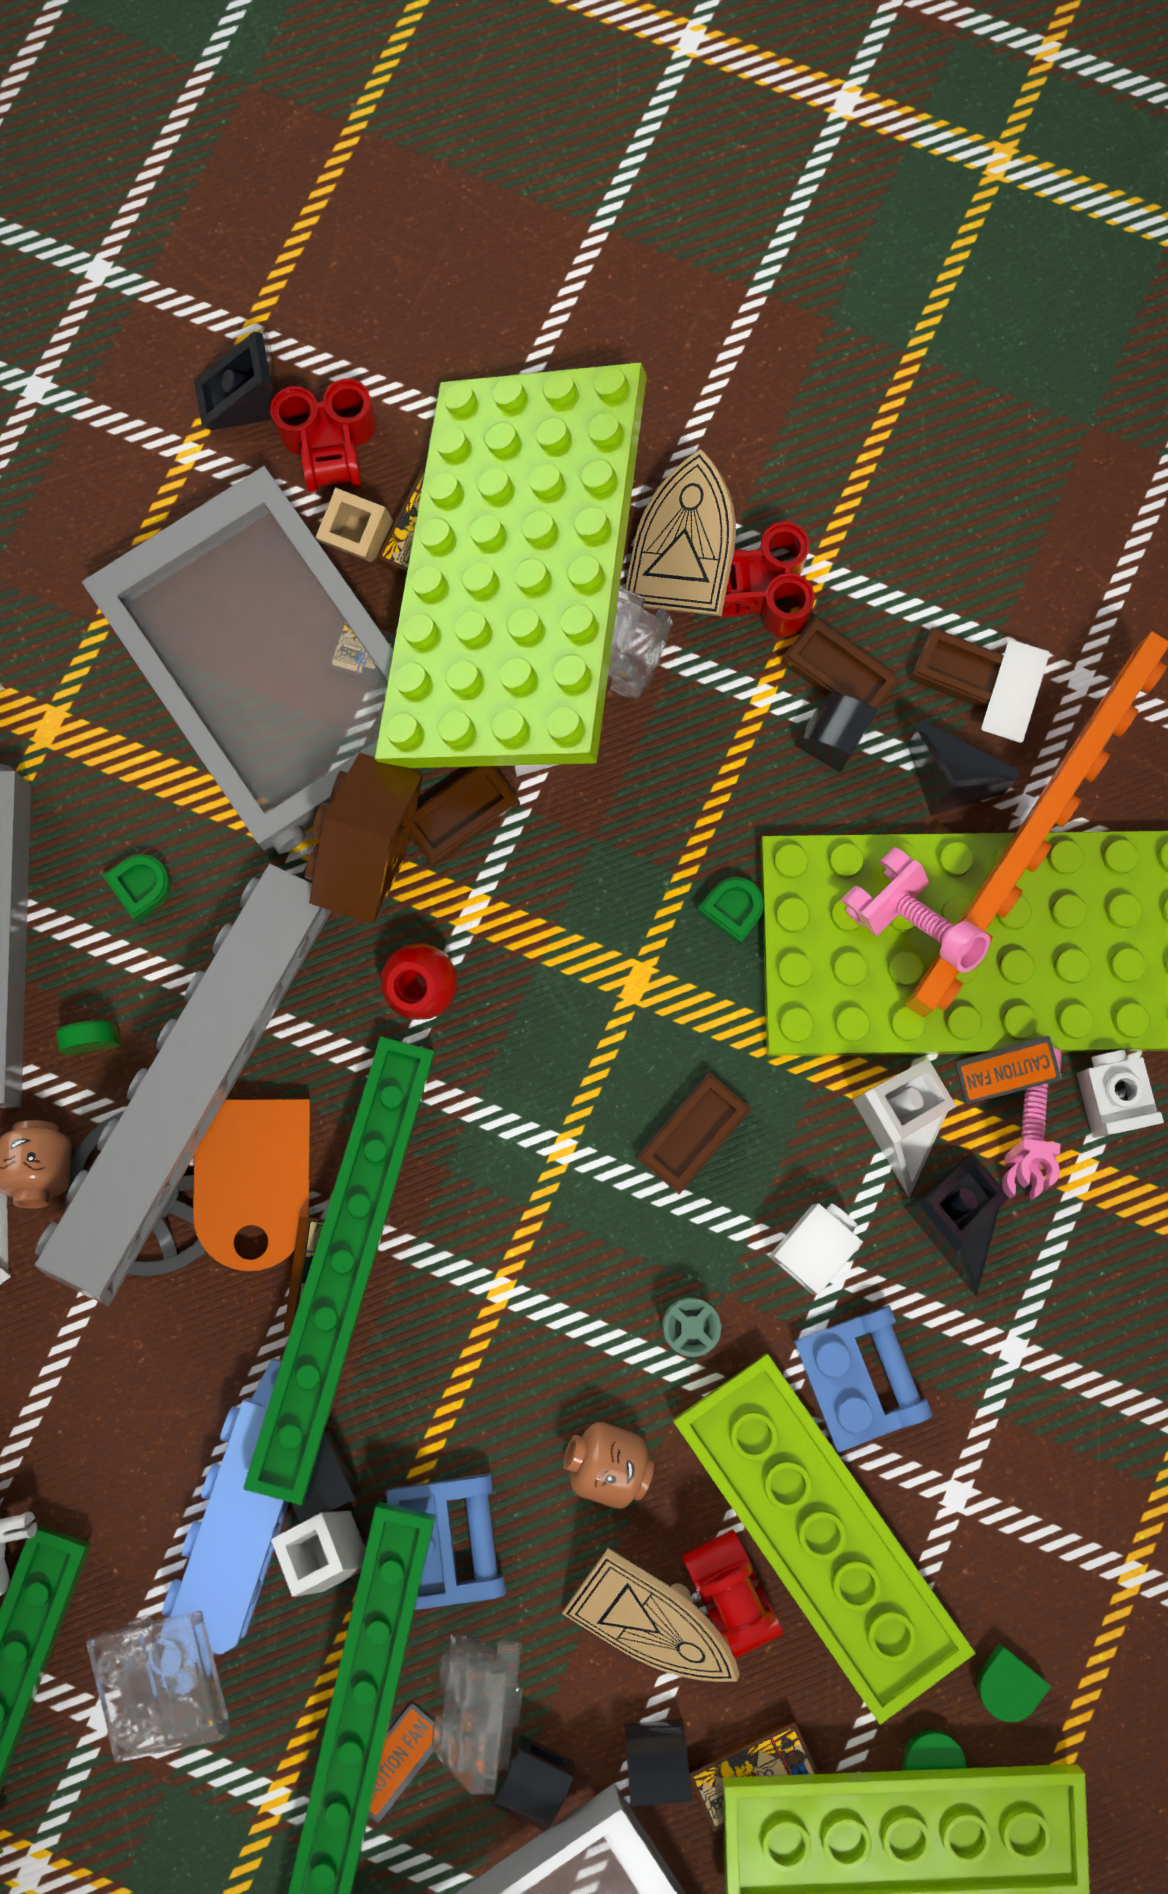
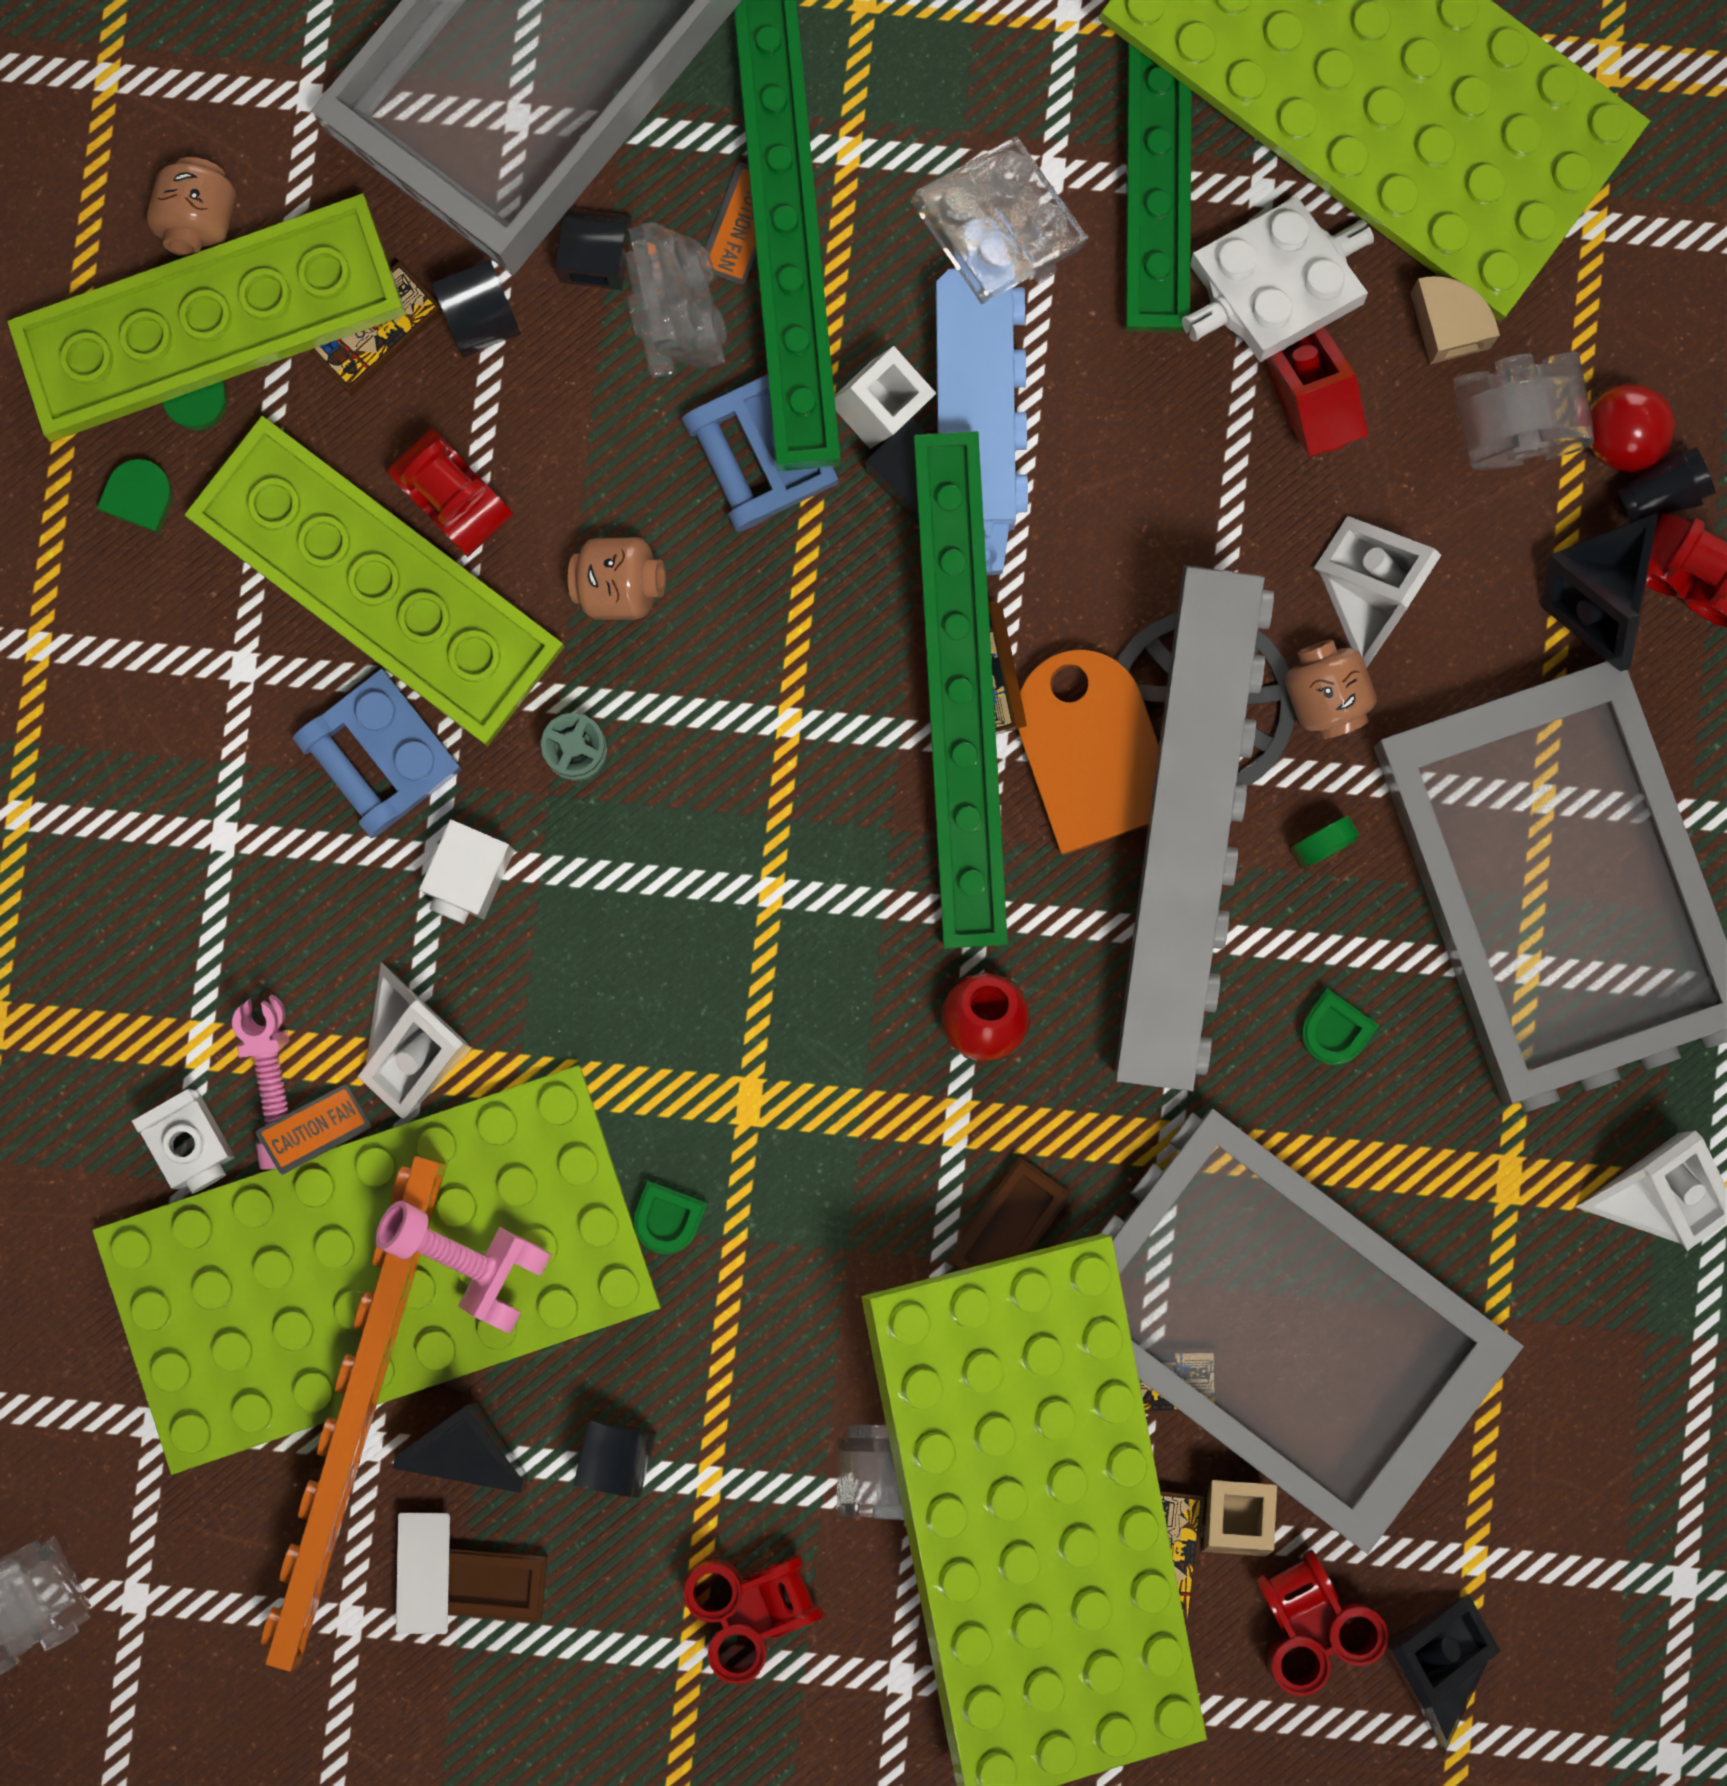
camera: 165 degrees right, 5 degrees up
reddish brown brick [305,752,424,924] -> none
tan shield [562,1548,740,1682] -> none
tan shield [622,449,736,616] -> none
reddish brown tile [636,1073,752,1195] -> none
reddish brown tile [781,617,901,712] -> none
black slope [905,1153,1009,1297] -> none

